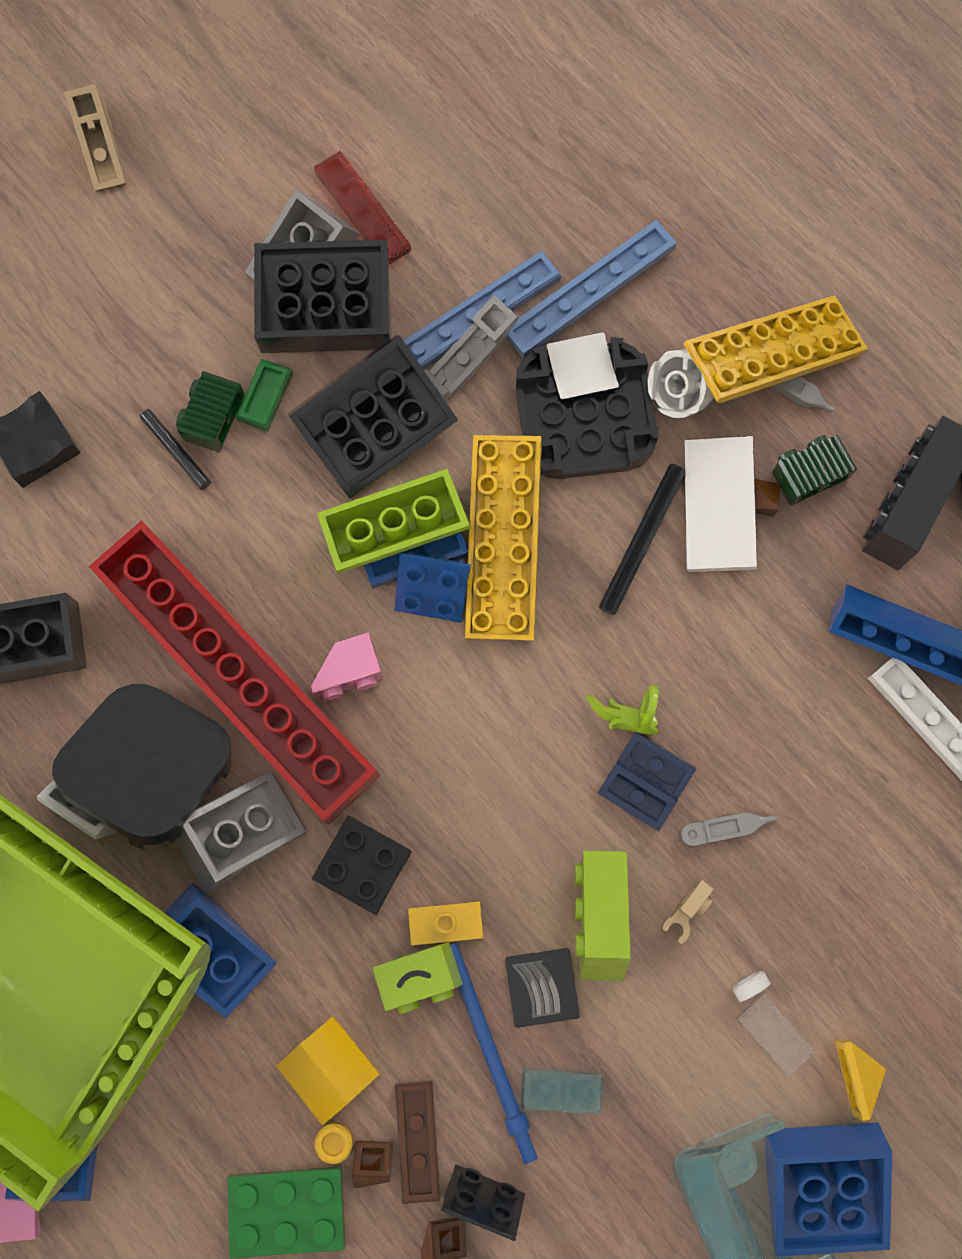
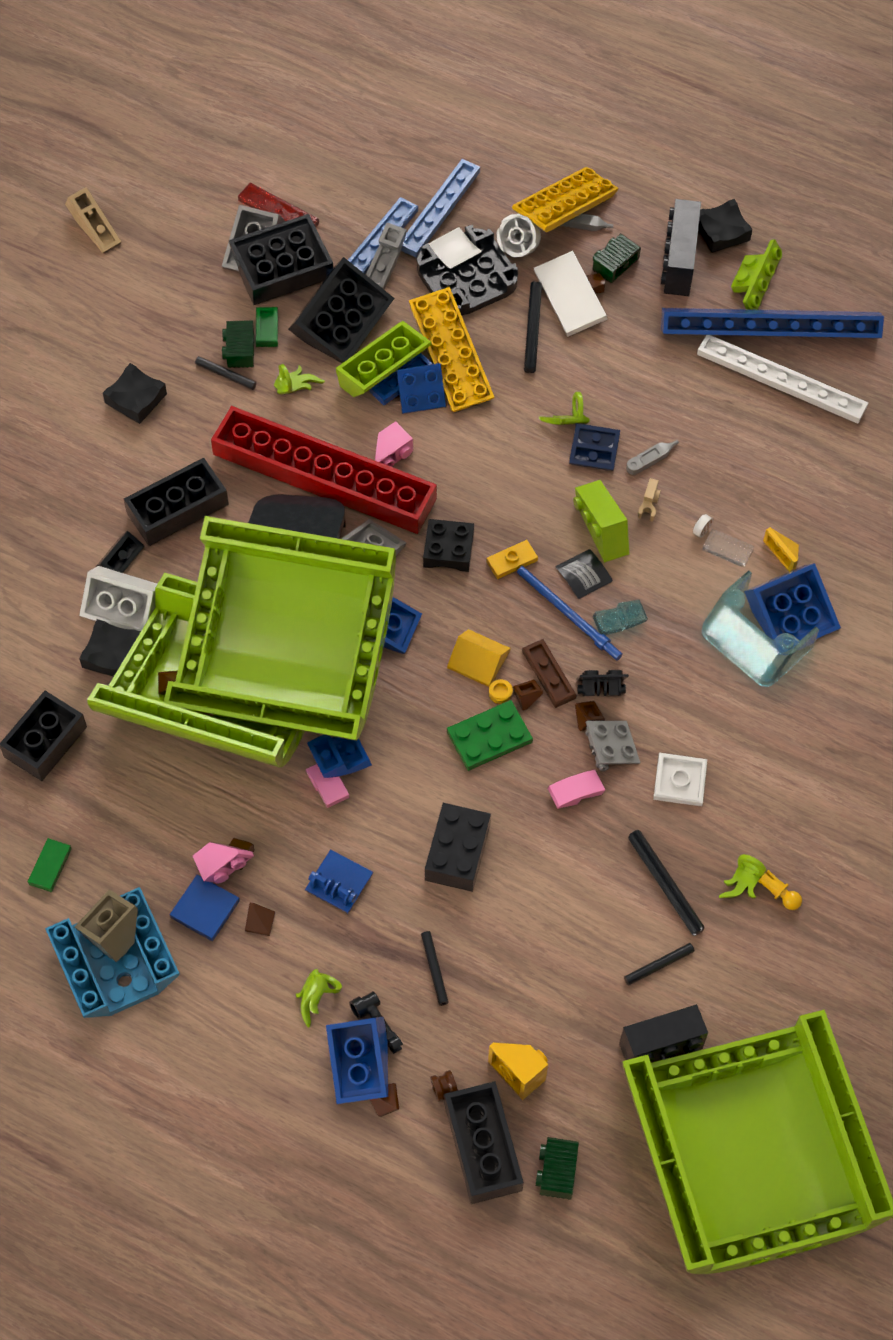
camera: 25 degrees left, 15 degrees down
lime brick [372,942,463,1014] -> none
none -> lime piece [274,364,325,394]

